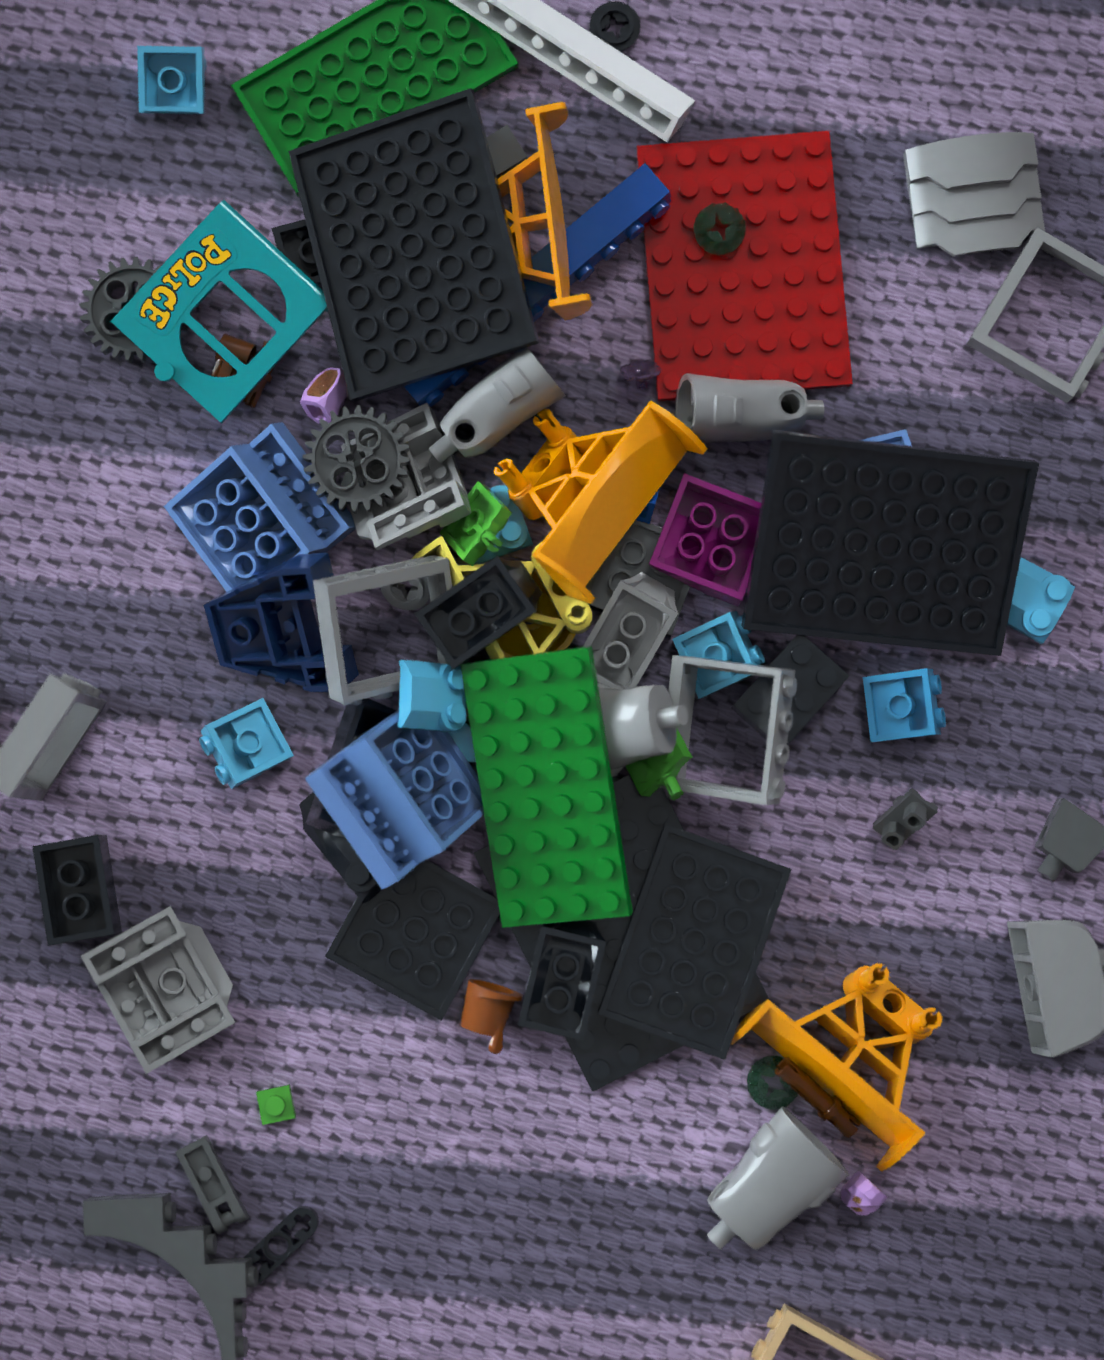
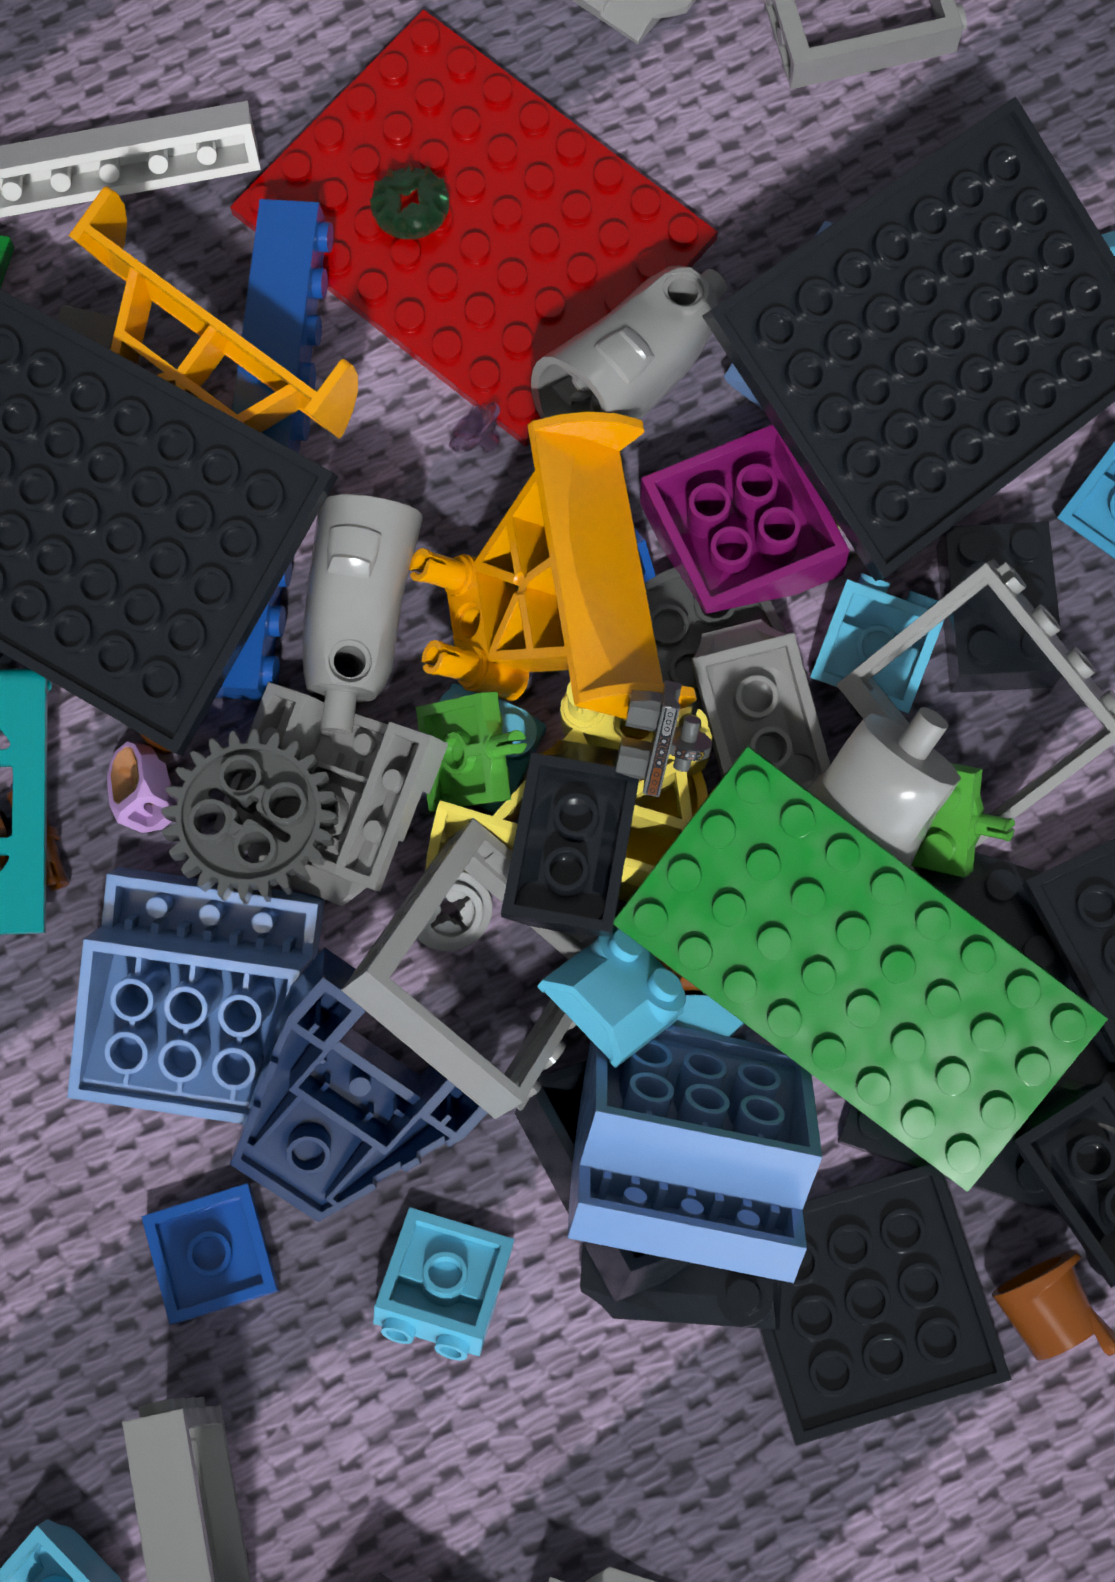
camera: 45 degrees left, 10 degrees down
black gear [589,1,640,53] -> none
none -> blue plate [141,1183,280,1325]
none -> dark grey hips [615,680,712,797]

